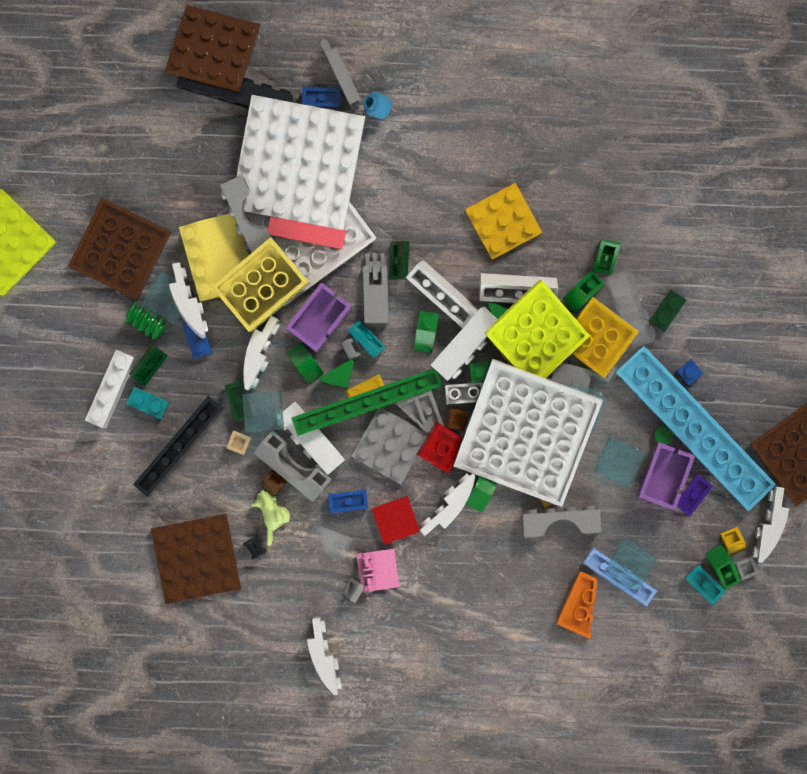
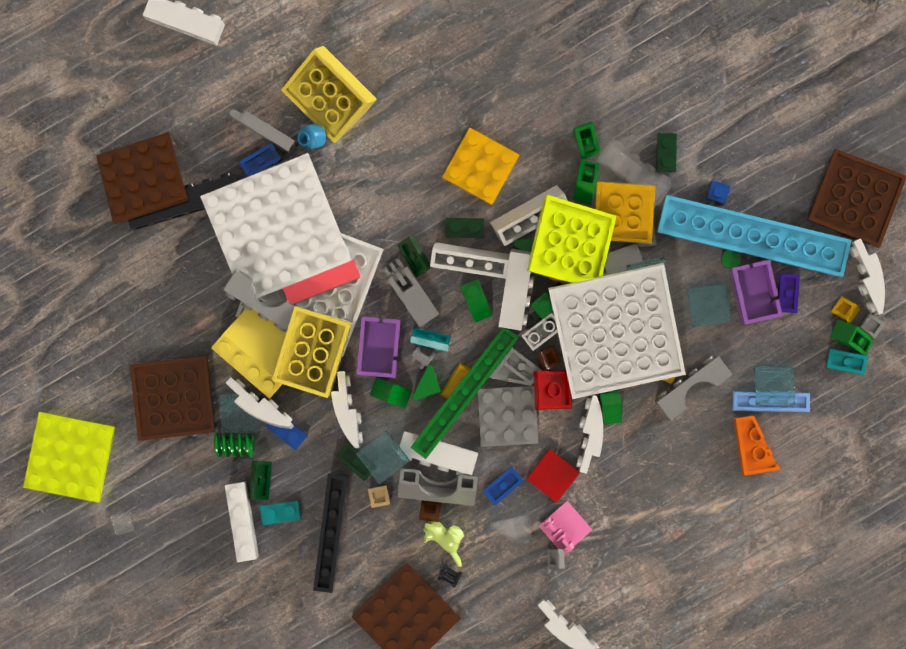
camera: 30 degrees left, 0 degrees up
none -> light yellow slope [281,46,377,143]
none -> dark green plate [446,218,484,238]

